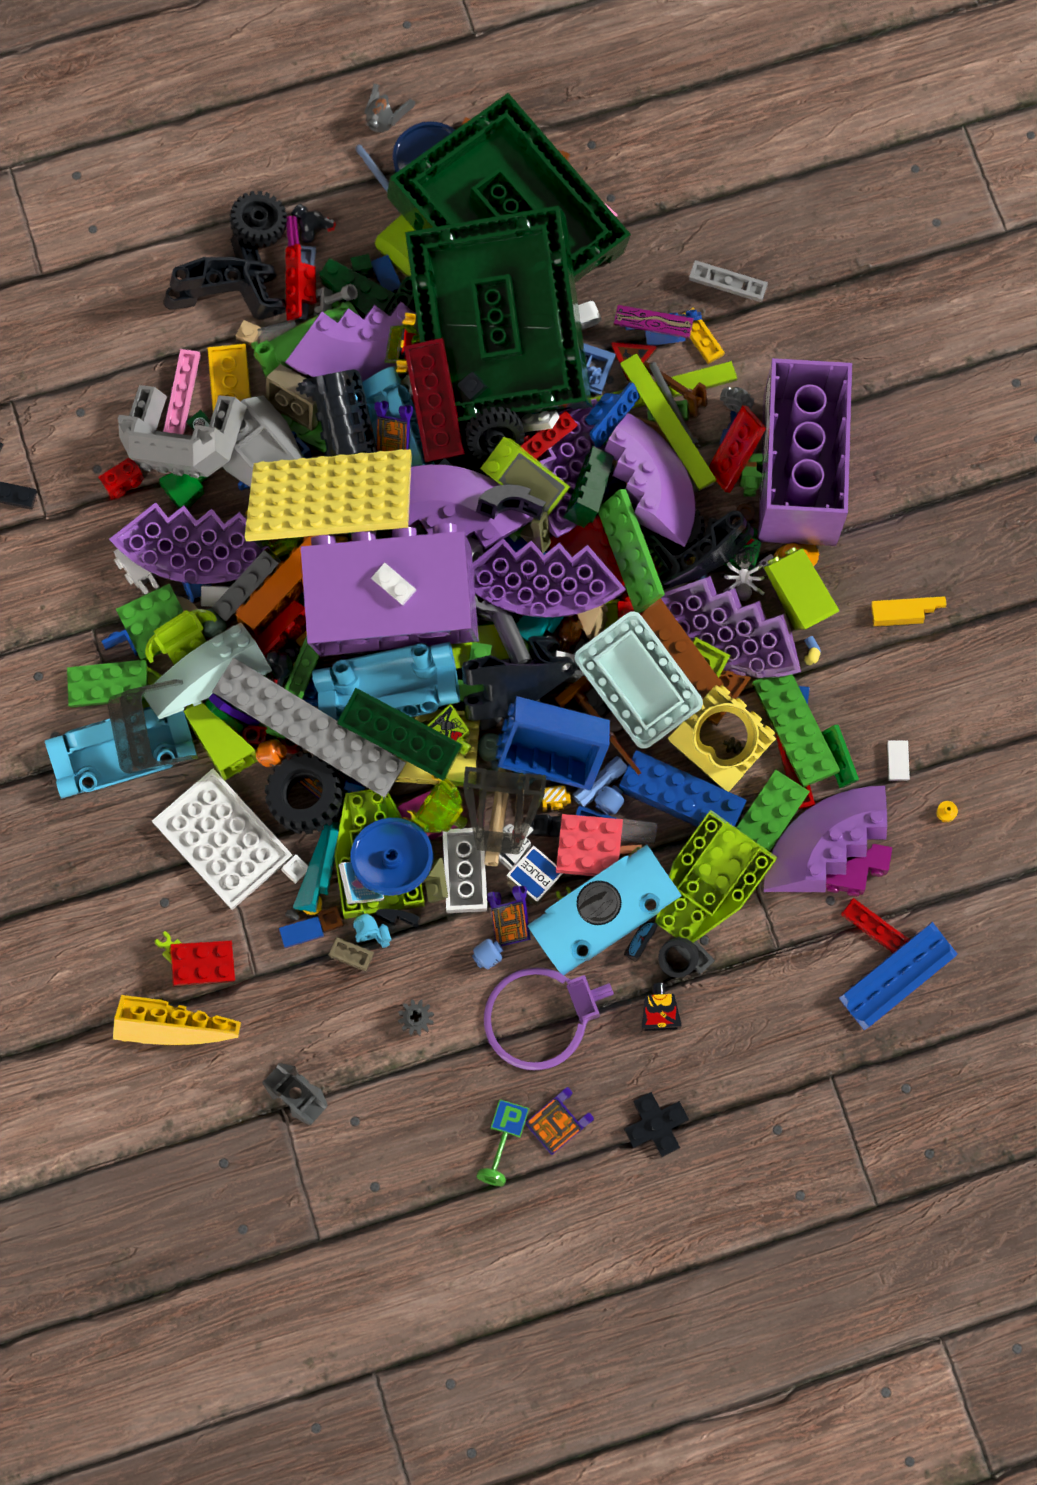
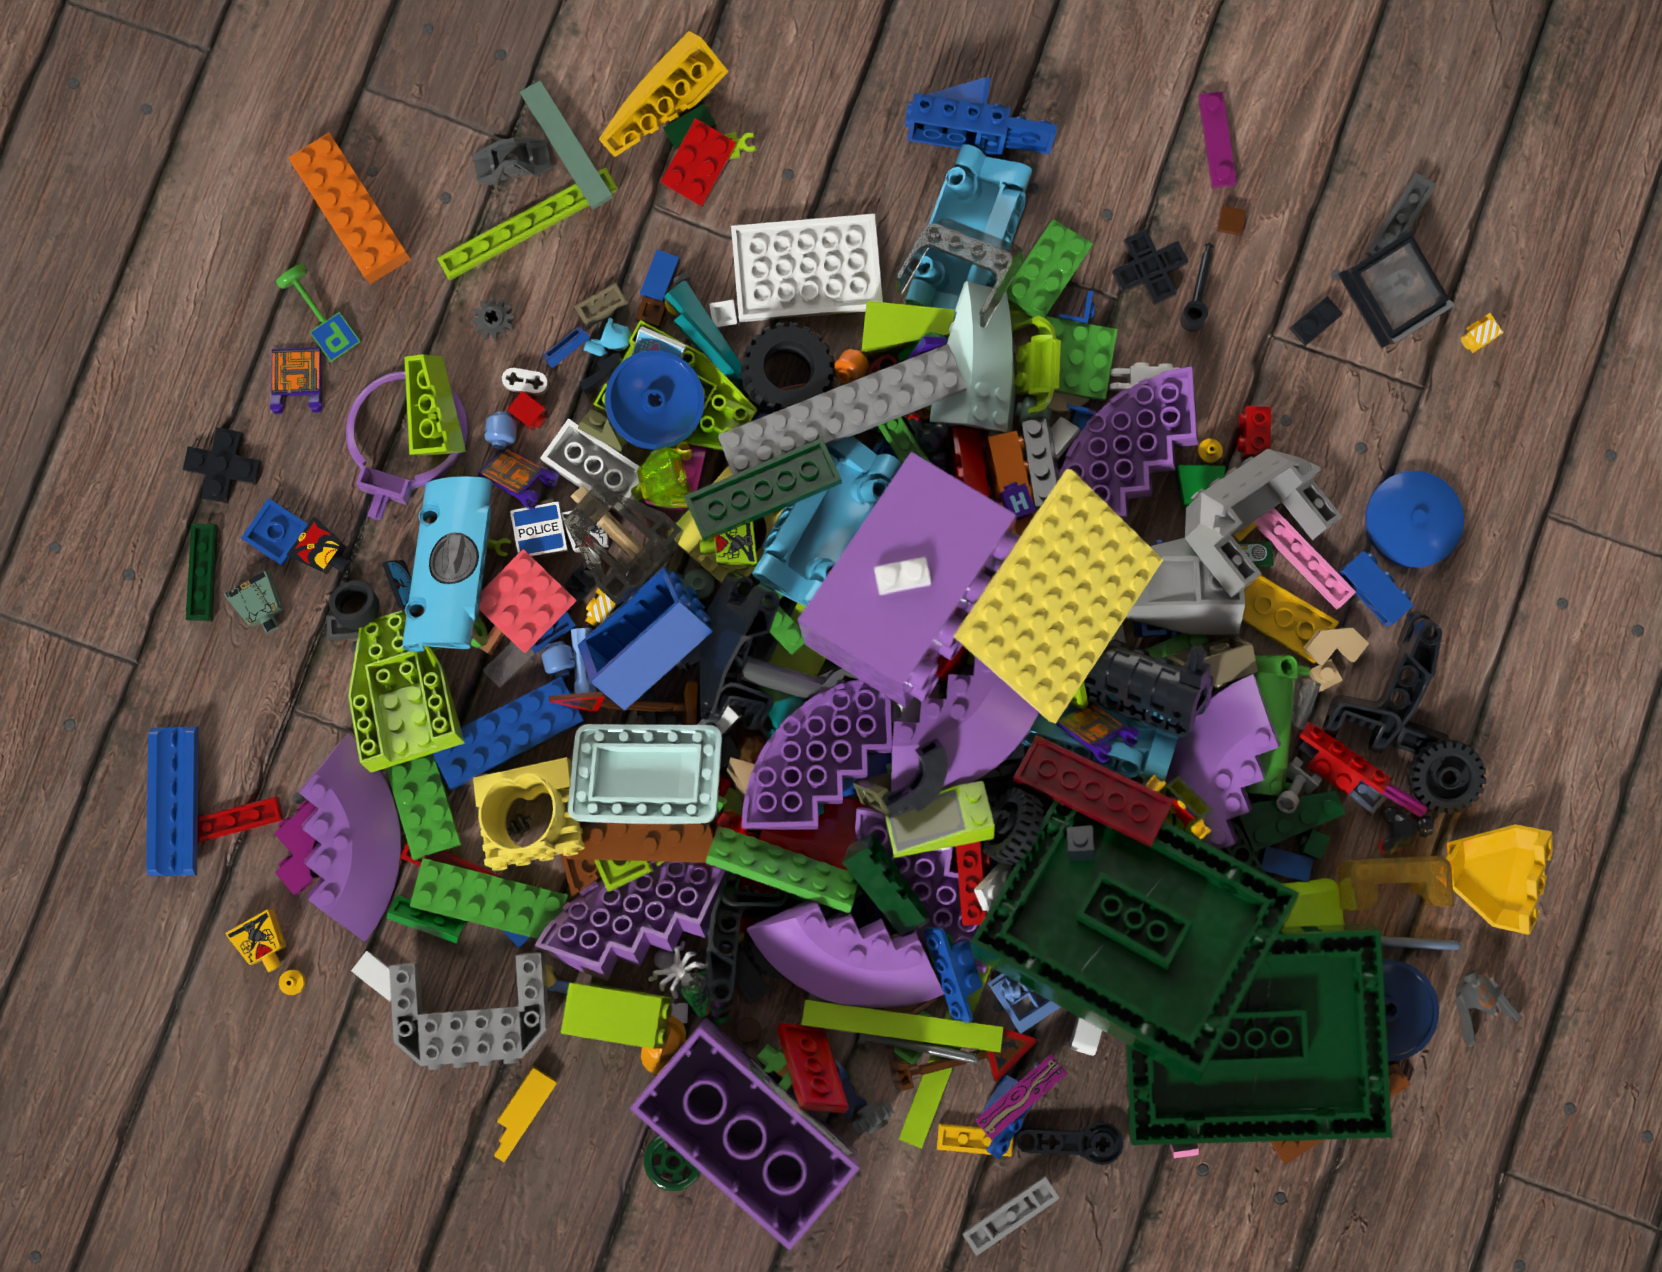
camera: 125 degrees right, 10 degrees up
none -> dark green tile [186,523,218,622]
none -> sand green torso [224,571,284,634]
none -> yellow torso [225,909,286,973]
none -> blue plate [241,498,308,566]
none -> orange brick [288,133,411,284]
none -> light grey wedge [389,952,551,1070]
none -> lime wedge [404,354,466,455]
none -> lime tile [437,167,618,281]
none -> white beam [502,368,549,396]
none -> red brick [507,391,548,431]
none -> sand green tile [520,80,613,210]
none -> blue tile [542,327,590,368]
none -> dark green plate [644,1135,701,1191]
none -> dark green tile [663,104,716,150]
none -> blue wedge [905,77,1057,156]
none -> dark purple brick [1000,482,1036,521]
none -> black beam [1016,1122,1124,1165]
none -> black plate [1112,229,1188,305]
none -> black piece [1180,243,1214,332]
none -> yellow tile [1197,439,1223,464]
none -> tan tile [1303,627,1369,665]
none -> clear yellow windscreen [1336,856,1454,911]
none -> blue brick [1337,551,1414,627]
none -> blue dish [1365,471,1464,568]
none -> yellow panel [1439,824,1553,935]

